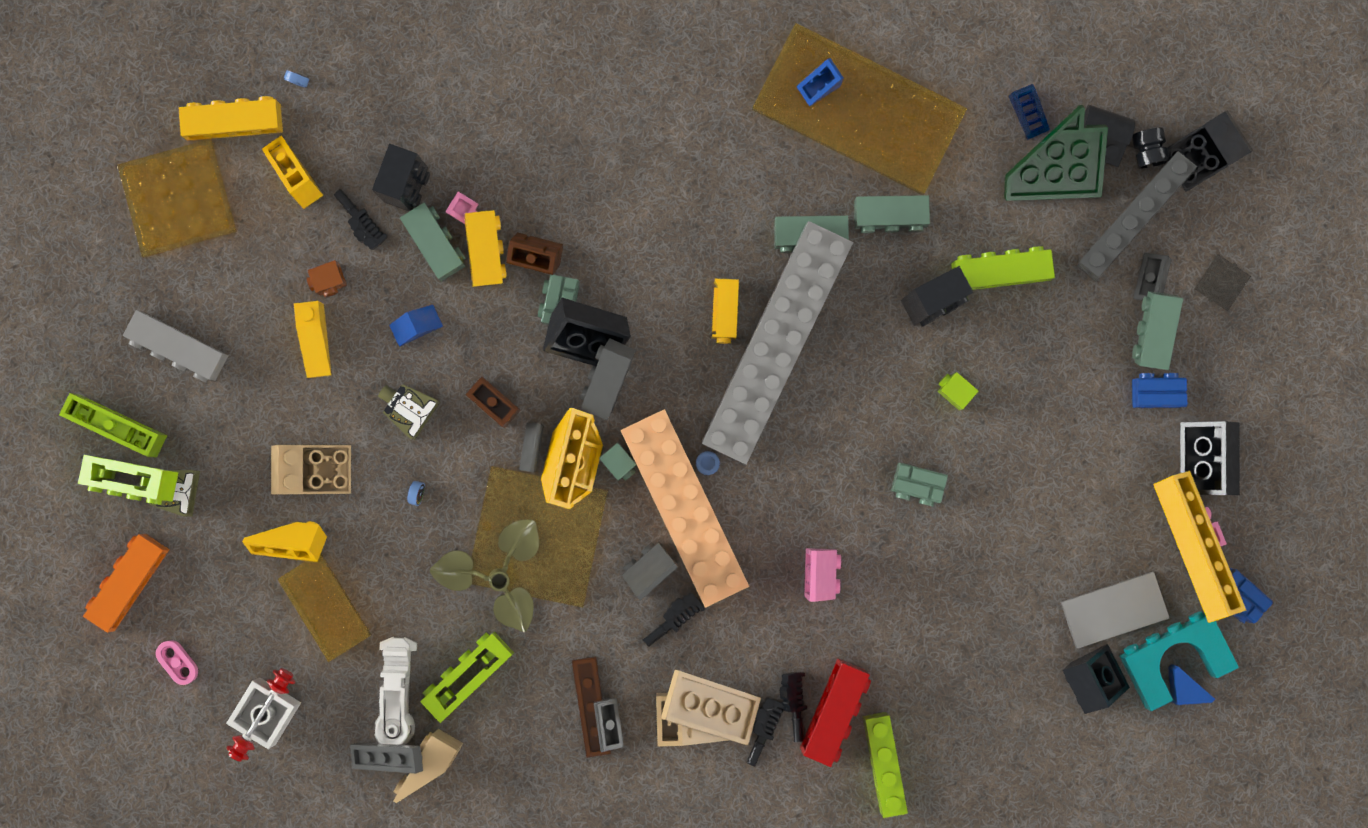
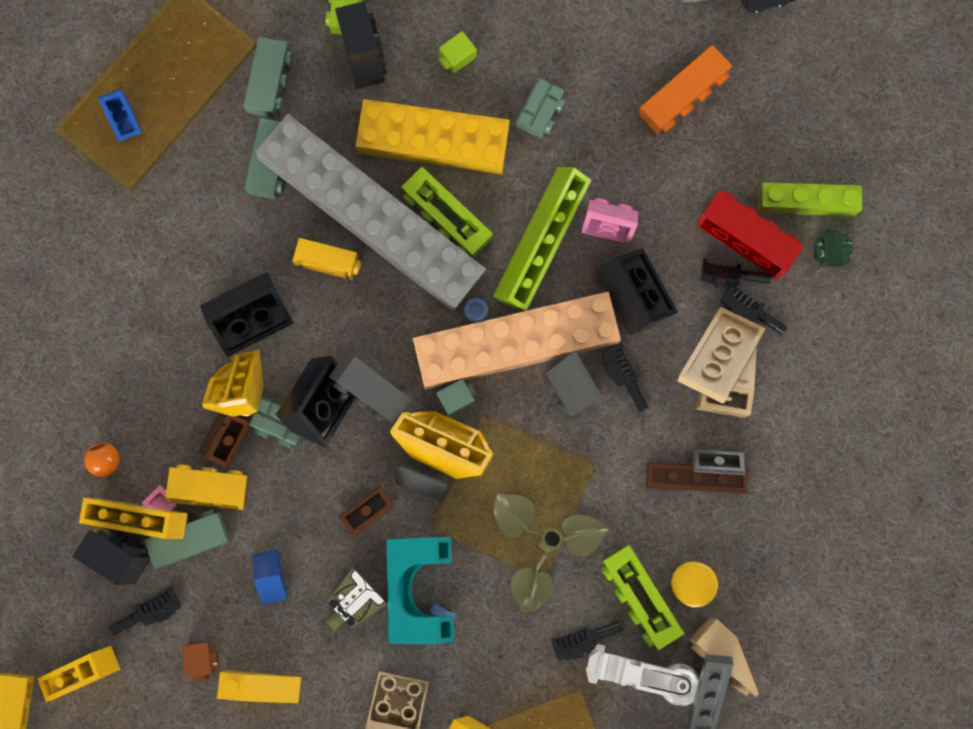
camera: 75 degrees left, 5 degrees down
none -> yellow brick [79,498,188,539]
none -> orange piece [84,442,120,477]
none -> black slope [200,272,294,357]
none -> yellow wedge [202,349,264,417]
none -> yellow brick [356,99,510,175]
none -> teal arch [386,537,454,644]
none -> lime brick [401,167,493,258]
none -> lime brick [493,167,591,311]
none -> black piece [551,621,623,661]
none -> black slope [595,248,678,336]
none -> orange brick [638,45,732,135]
none -> yellow piece [671,561,718,607]
none -> clear green brick [814,229,853,267]

